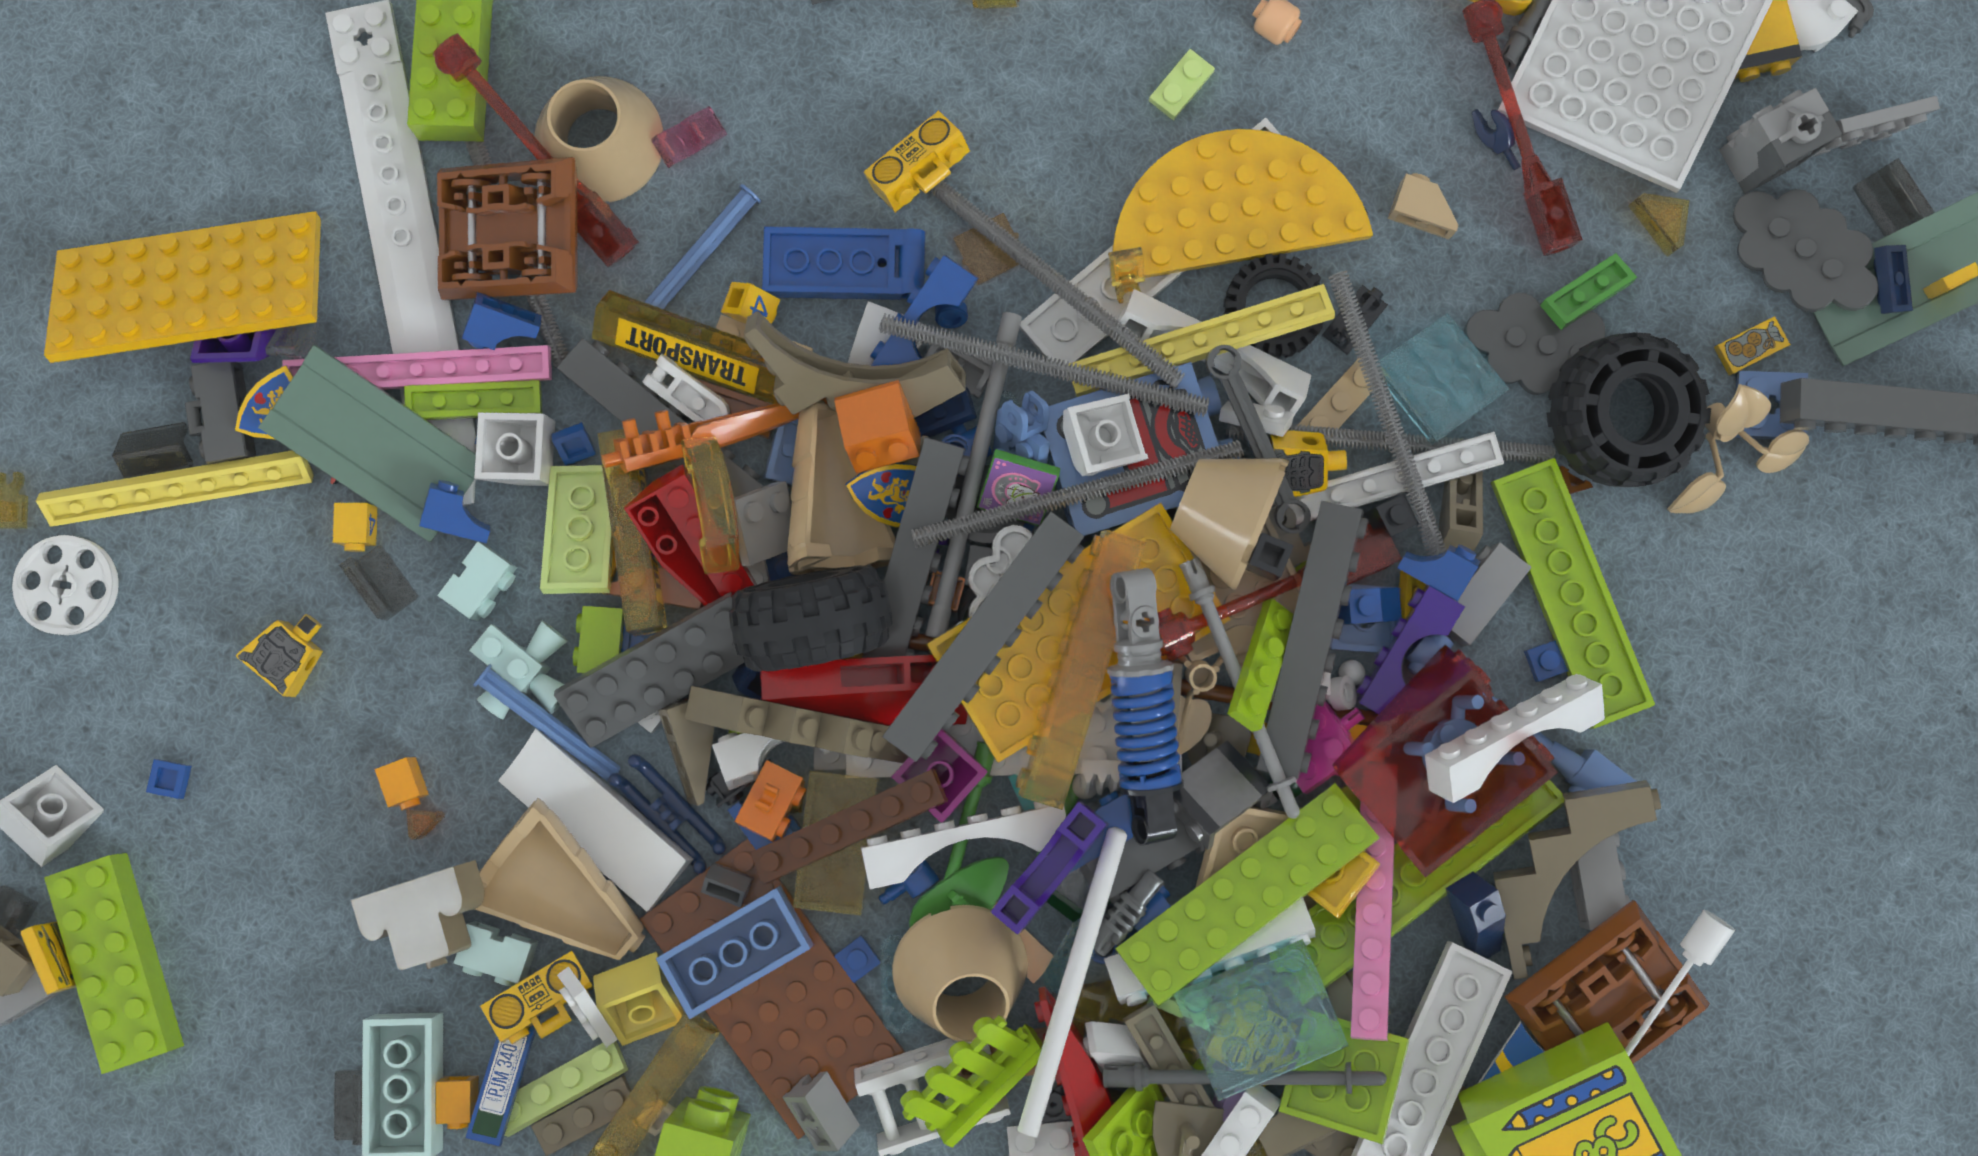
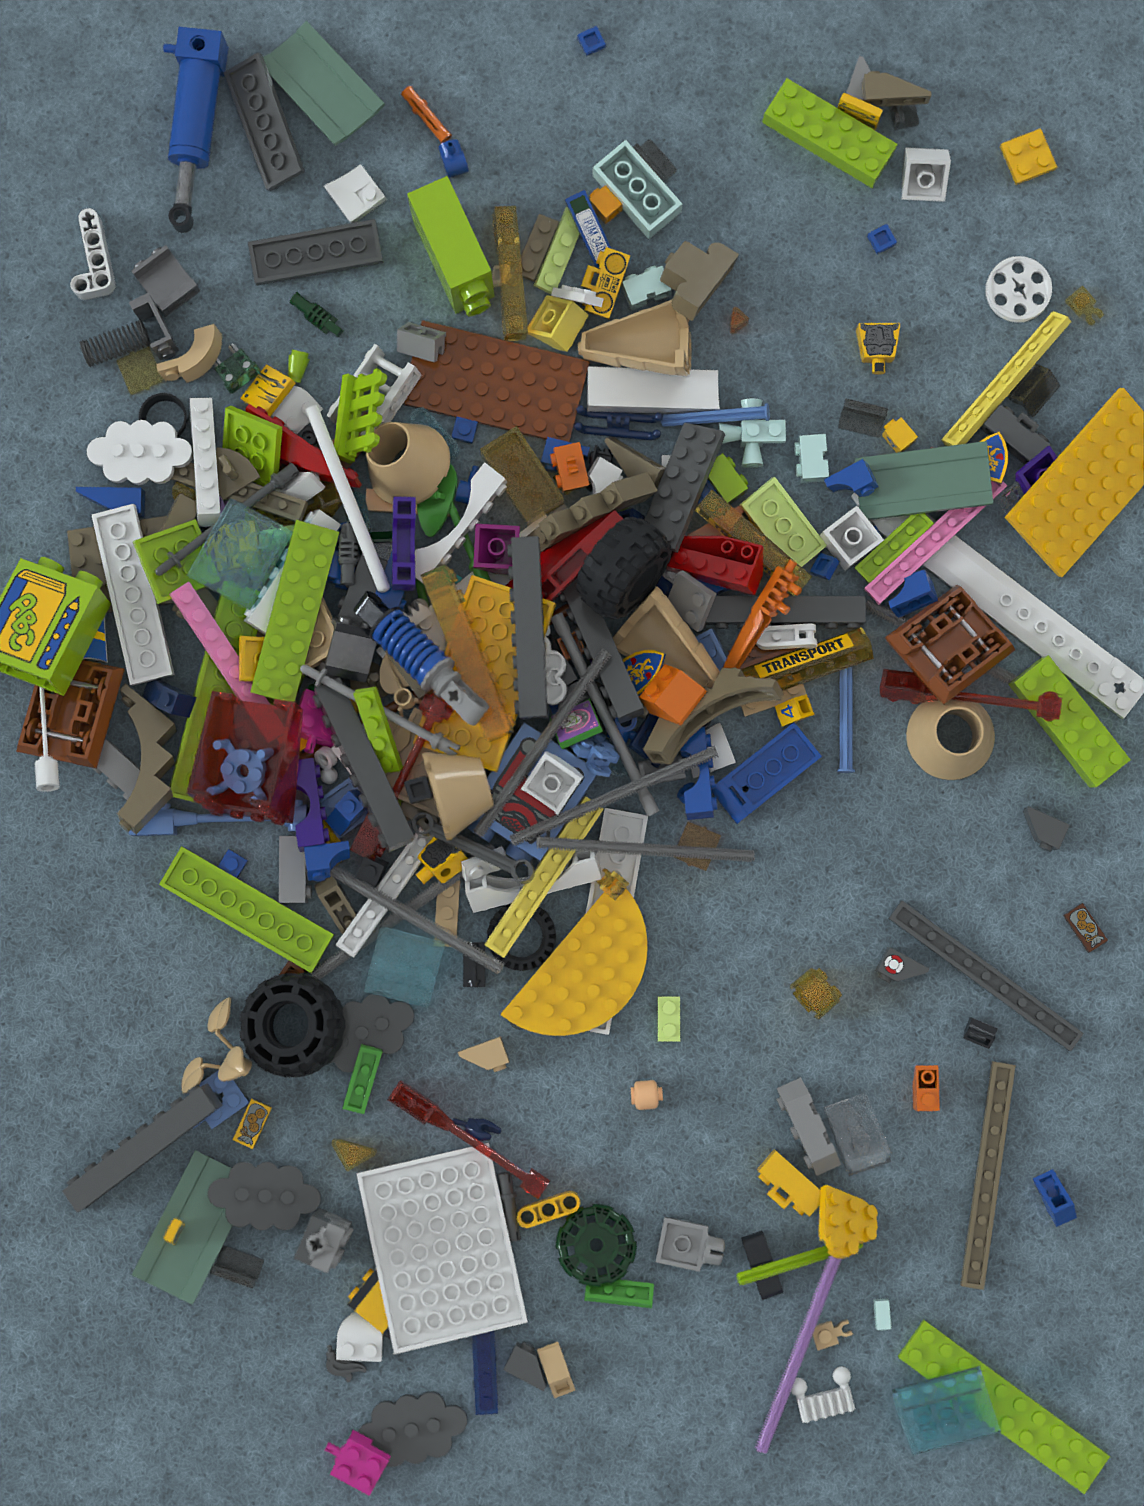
camera: 145 degrees right, 0 degrees up
light orange brick [374,757,429,811] -> none
clear pink slope [651,106,727,168] -> none
medium blue brick [655,885,814,1019] -> none
clear yellow slope [681,436,739,574] -> none
dark grey piece [701,863,754,907] -> none
reddish brown plate [750,769,948,884] -> none
yellow piece [864,110,970,213] -> none
white arch [1425,674,1605,803] -> none
light grey plate [1812,96,1940,157] -> none
dark blue plate [1874,245,1913,314] -> none

